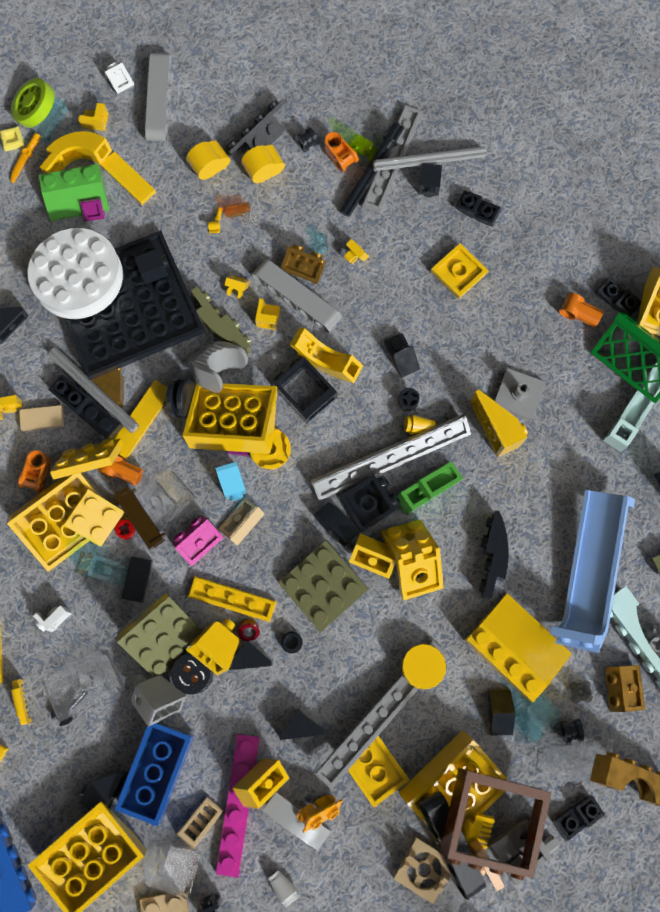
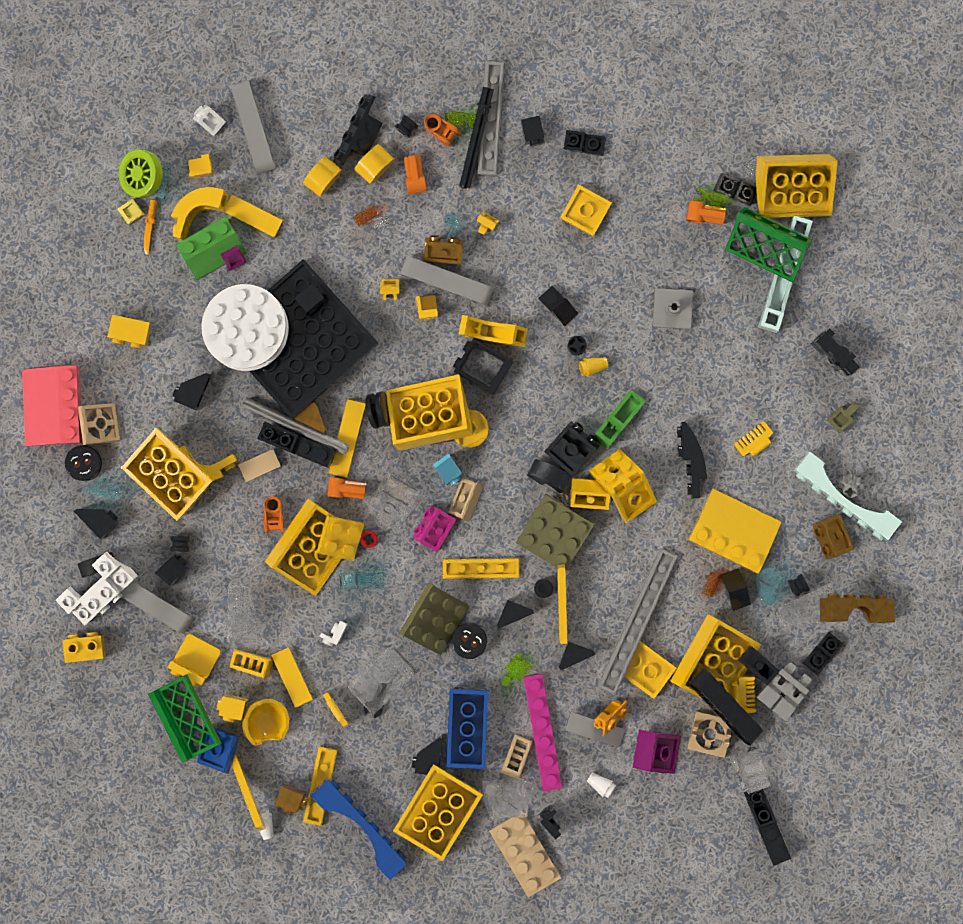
camera: 15 degrees left, 10 degrees up
yellow plate [50,438,124,479] -> none
dark brown container [114,486,166,550] -> none
black tile [121,556,153,603] -> none
light grey torso [131,674,186,726] -> none
light grey animal [186,341,248,393] -> none
yellow torso [186,619,239,675] -> none
olive slope [191,286,252,354] -> none
yellow hand [208,207,223,234] -> none
yellow brick [233,758,289,809] -> none
dark red piece [238,619,260,641] -> none
light grey tile [310,414,471,500] -> none
light grey axle [373,146,487,171] -> none
yellow tile [402,644,446,689] -> none
reddish brown window [439,768,551,880] -> none
yellow slope [470,390,528,457] -> none
light nougat plate [470,839,504,891] -> none
light blue panel [550,490,635,653] -> none
clear smoke plate [569,680,593,704] -> none
none -> orange piece [404,155,427,195]
none -> clear neon green plate [500,653,532,687]
none -> yellow tile [557,564,567,644]
none -> magenta slope [632,729,681,774]
none -> clear neon green plate [693,188,728,208]
none -> clear orange pin [702,572,722,597]
none -> yellow piece [734,421,773,457]
none -> black slope [738,645,780,686]

